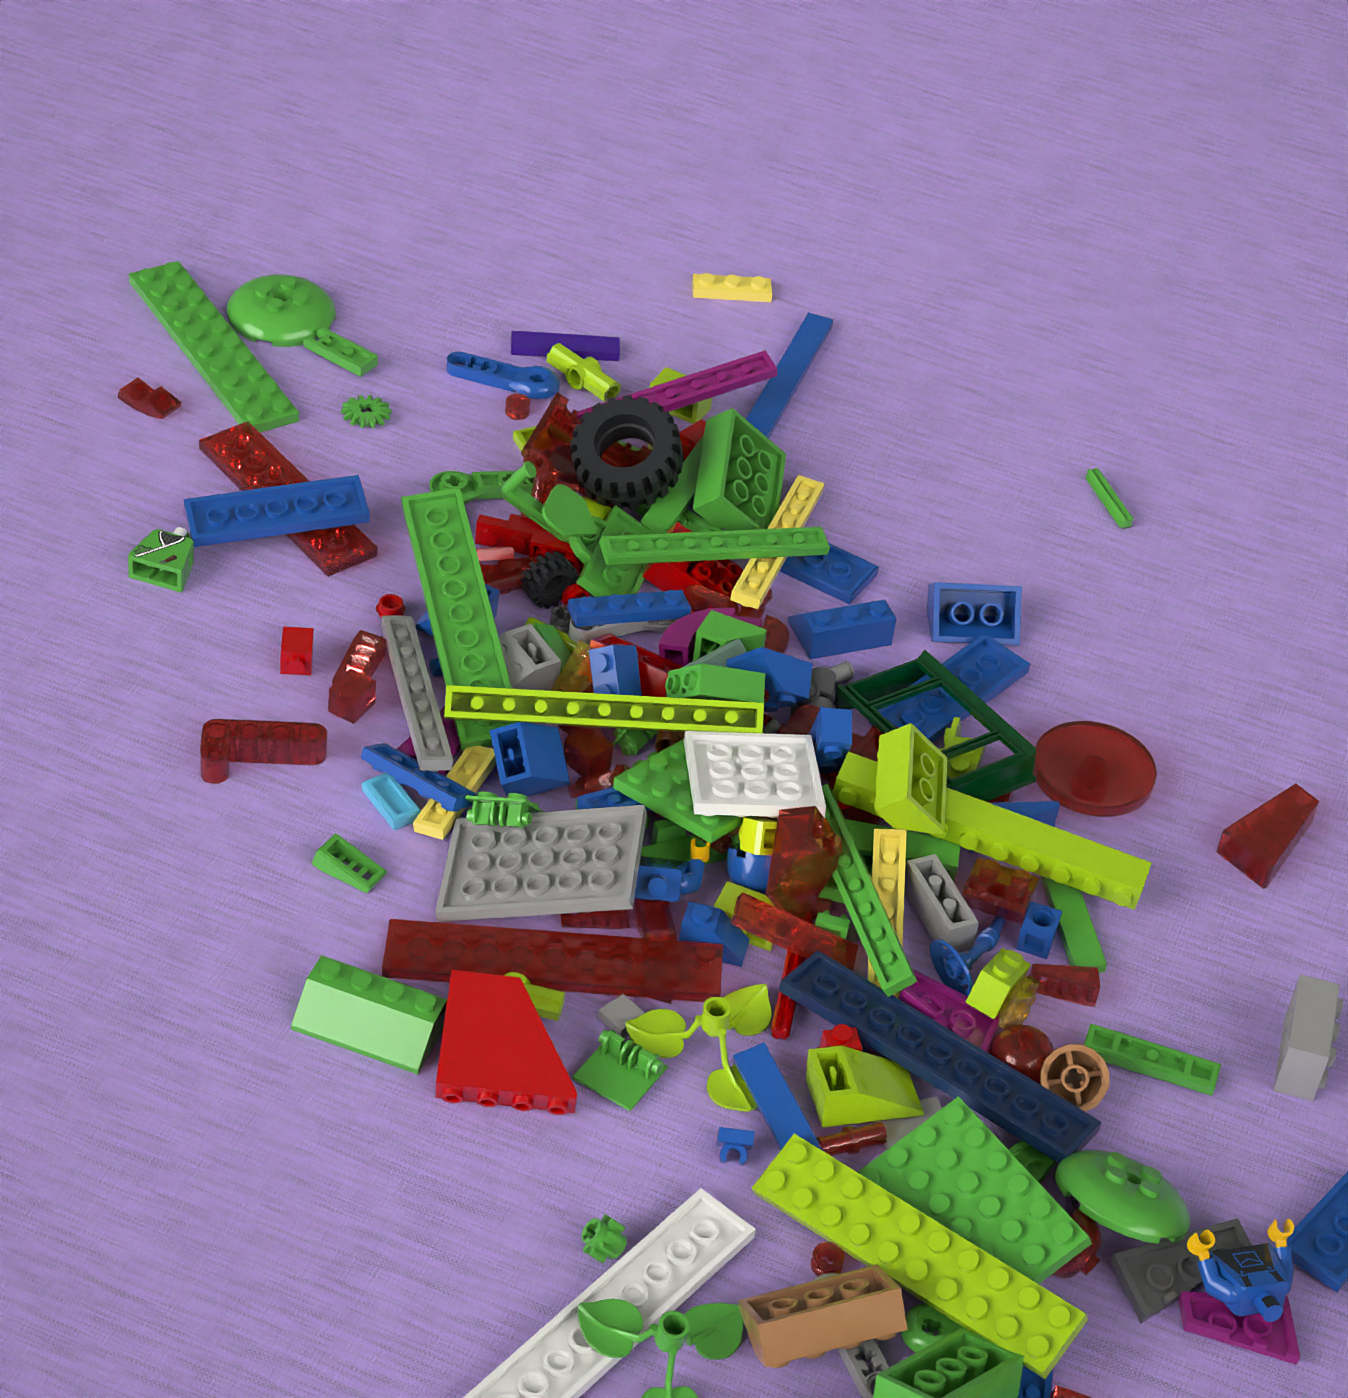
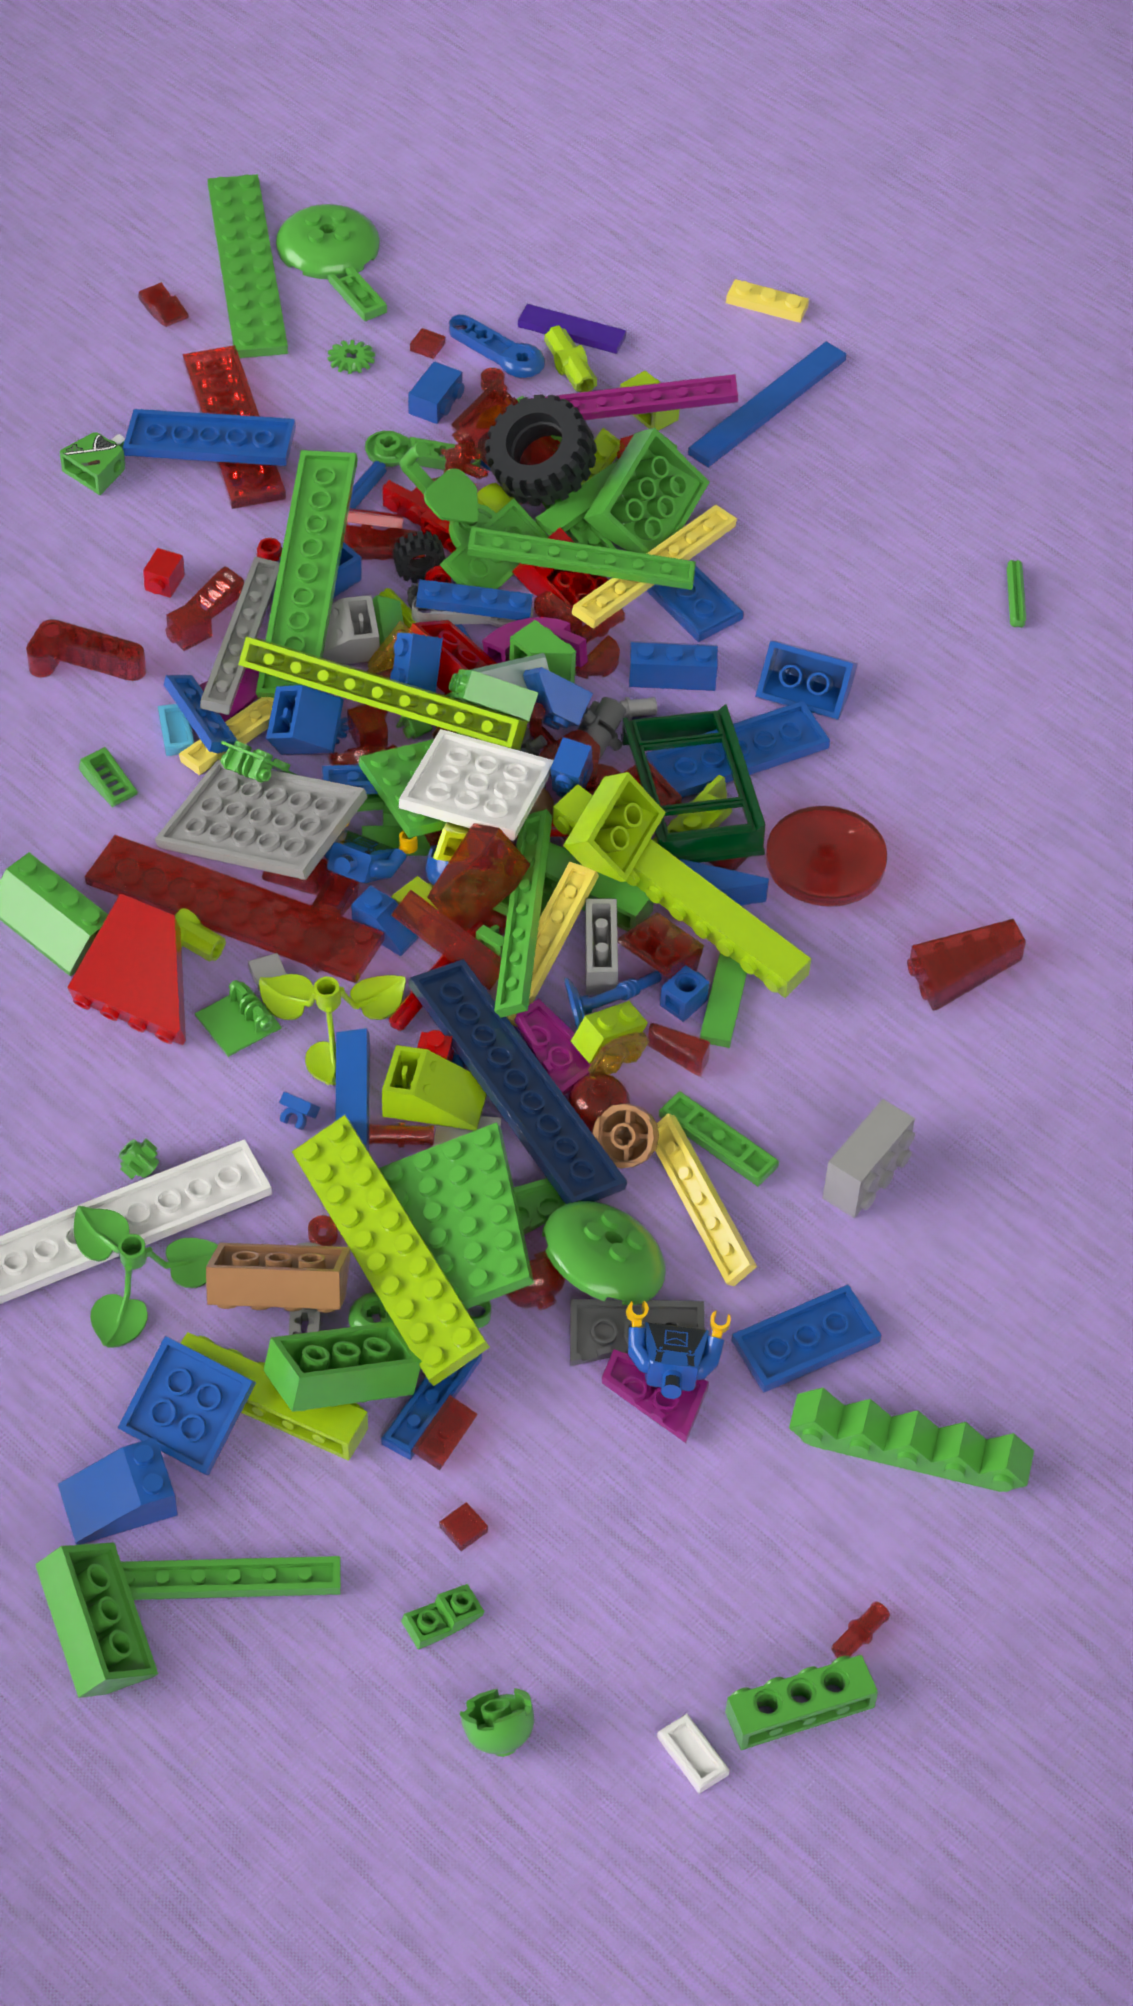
camera: 25 degrees right, 10 degrees up
none -> blue brick [408,361,465,424]
none -> clear red tile [410,328,446,359]
none -> light yellow plate [655,1113,757,1286]

